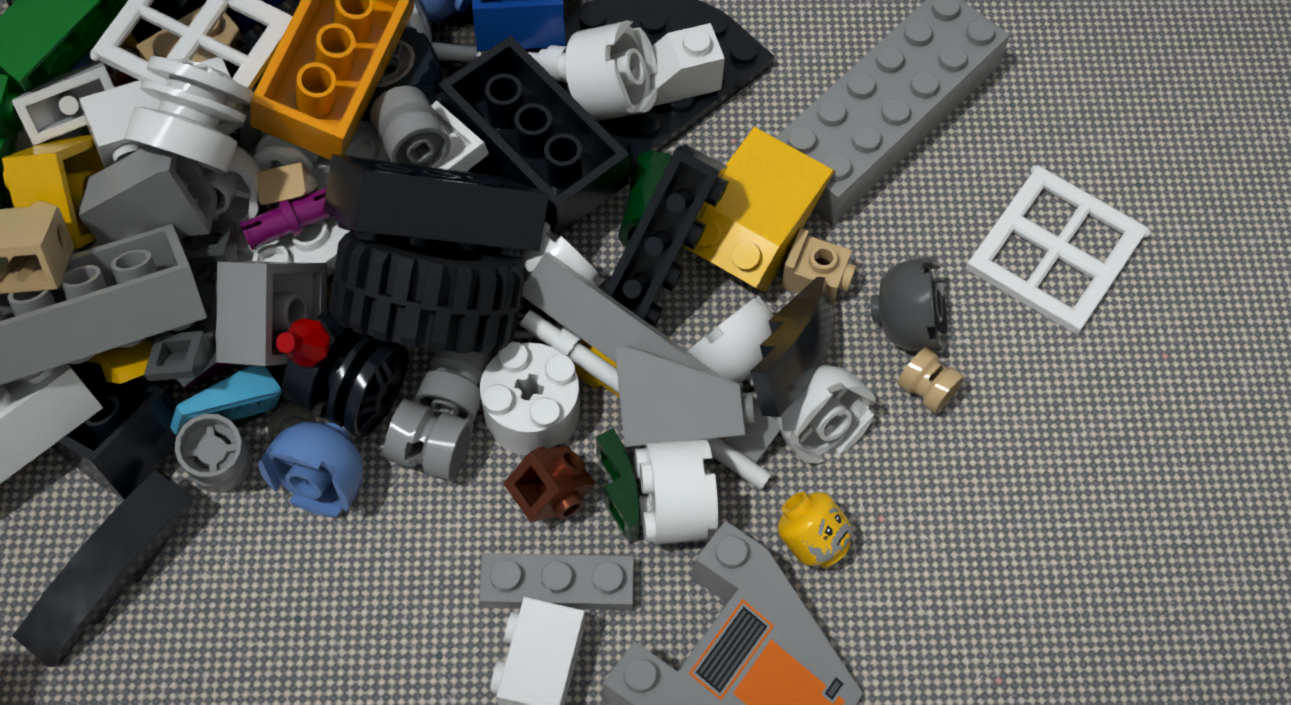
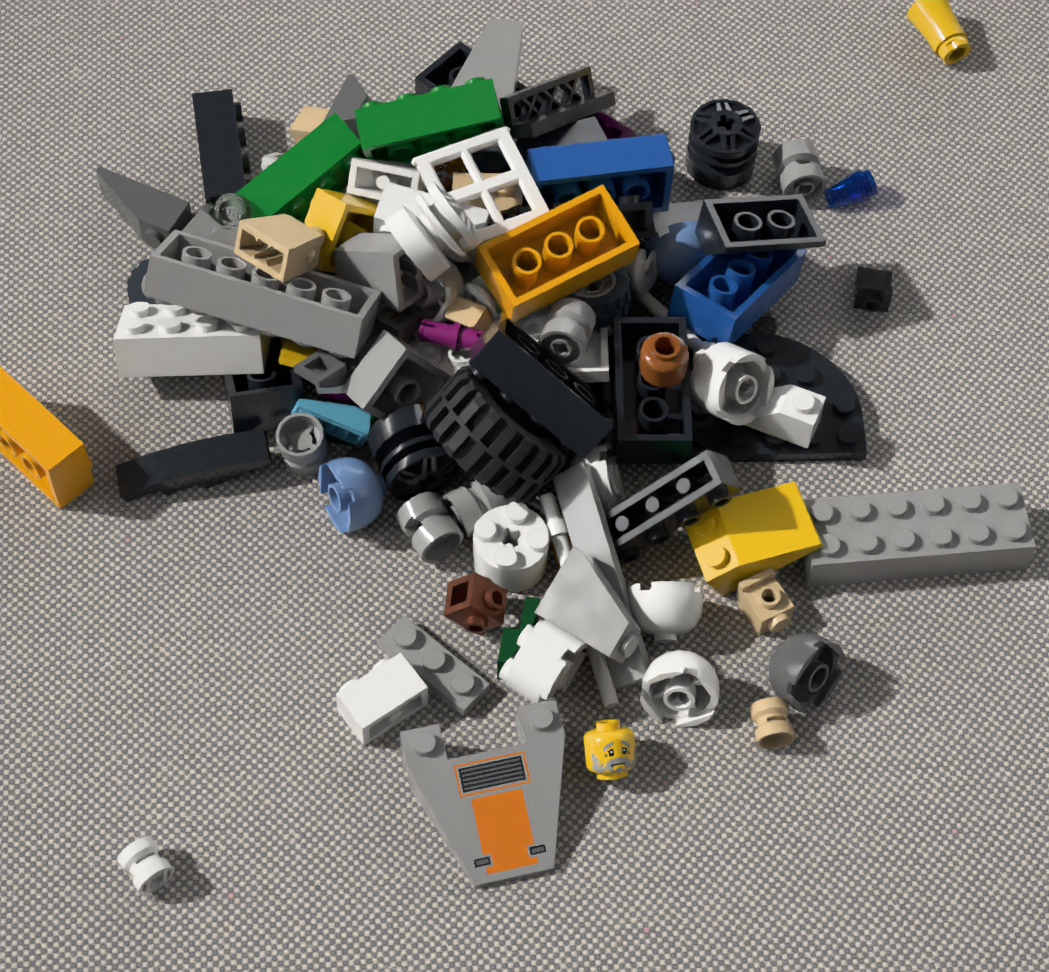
camera: 40 degrees right, 5 degrees down
red rock [276,318,330,367] -> none
black slope [750,277,835,417] -> none
white window [965,165,1151,335] -> none
none -> dark orange head [639,332,689,388]

